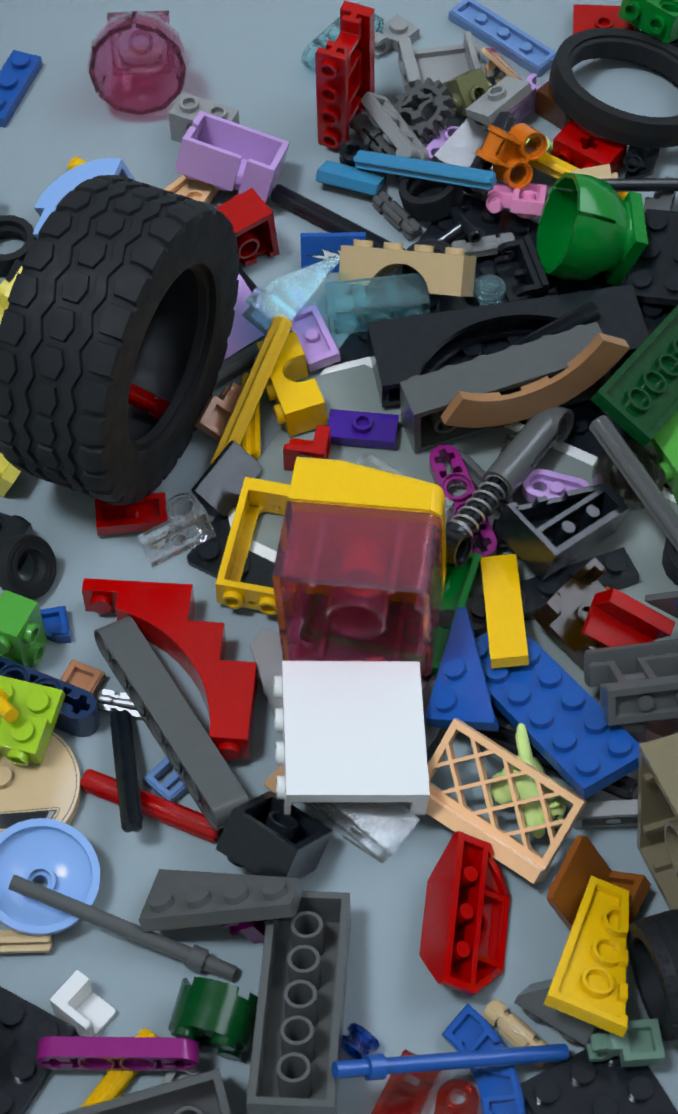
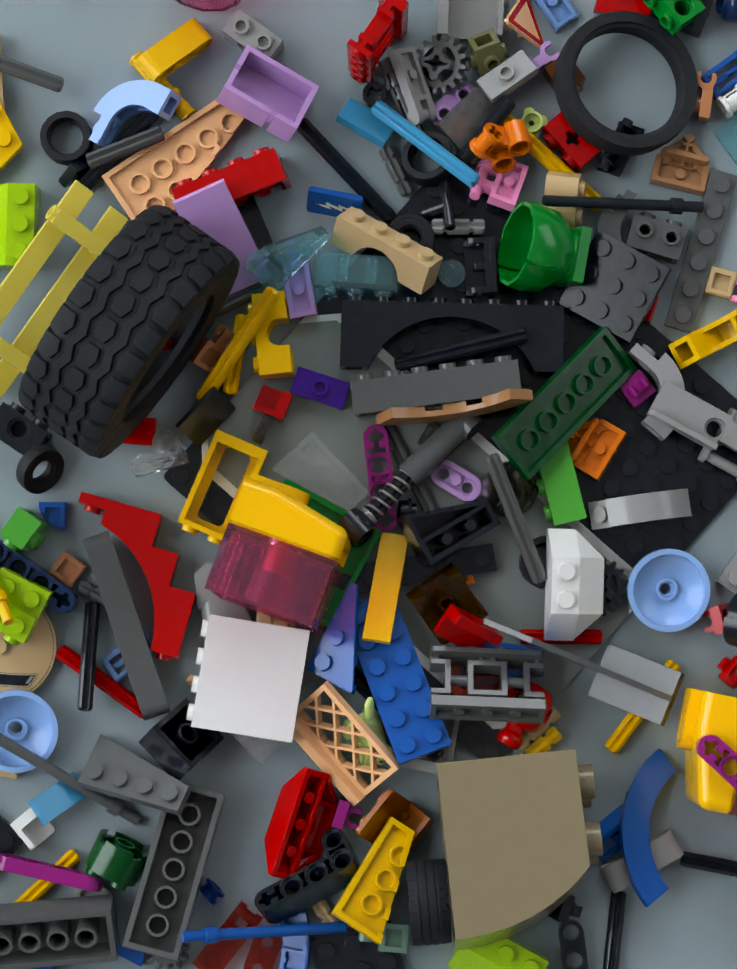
camera: 15 degrees right, 30 degrees up
none -> dark azure tile [28,771,86,826]
none -> yellow beam [136,18,213,83]
none -> black beam [254,828,361,924]
none -> magenta tile [331,797,362,830]

